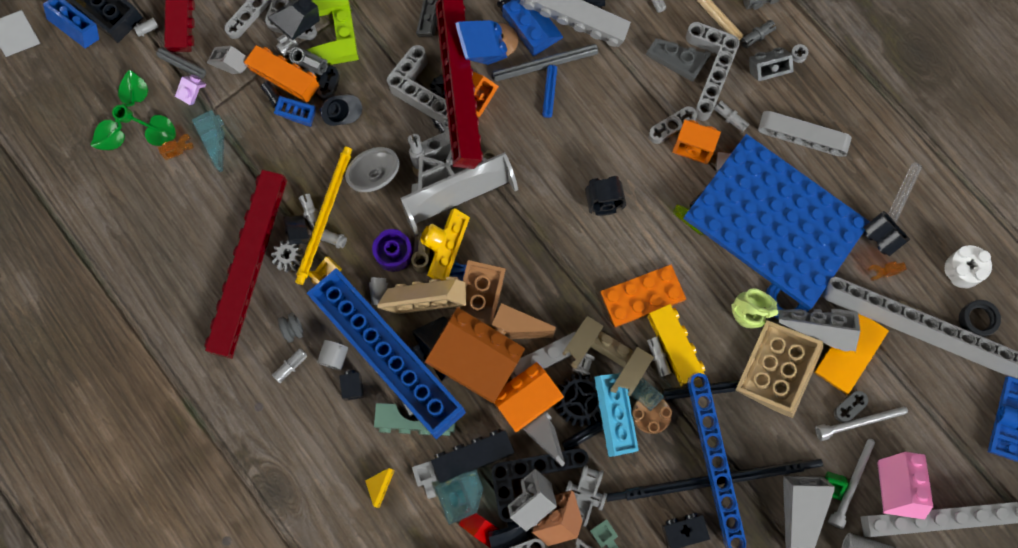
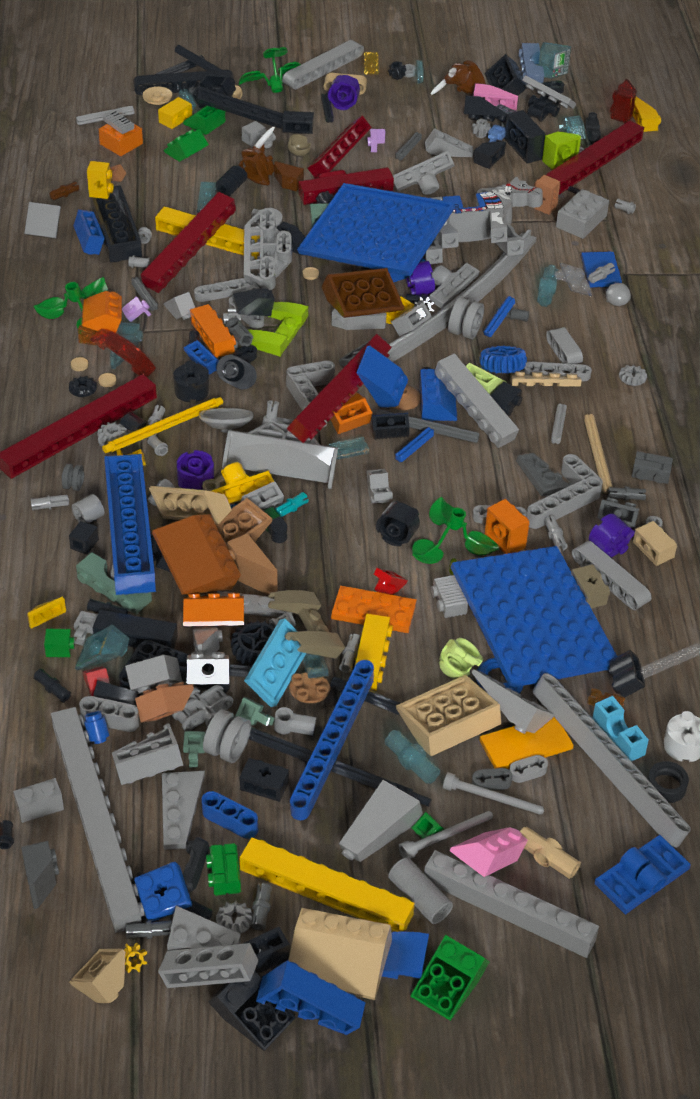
camera: 30 degrees right, 30 degrees down
none -> green brick [44,629,75,657]
none -> black gear [69,376,97,397]
none -> tan piece [71,357,88,371]
none -> orange slope [82,291,122,337]
none -> black pin [87,598,129,615]
none -> clear red slope [90,329,156,377]
none -> tan piece [99,373,116,387]
none -> black brick [173,361,209,402]
none -> brick [187,652,229,684]
none -> light grey wheel [203,709,251,763]
none -> sand green plate [235,697,275,726]
none -> light grey brick [241,481,284,511]
none -> black leg [264,507,288,543]
none -> light grey piece [274,707,316,736]
none -> teal axle [275,492,309,517]
none -> clear light blue tile [329,437,369,460]
none -> light grey brick [366,469,393,504]
none -> black brick [372,413,410,440]
none -> red slope [374,568,408,595]
none -> clear light blue piece [385,730,440,784]
none -> green plant [412,497,499,564]
none -> light grey brick [431,575,468,618]
none -> light grey beam [510,755,548,783]
none -> tan piece [520,827,581,879]
none -> dark tan brick [571,564,610,609]
none -> dark purple brick [589,514,635,558]
none -> medium azure arch [592,696,649,761]
none -> tan brick [633,521,677,566]

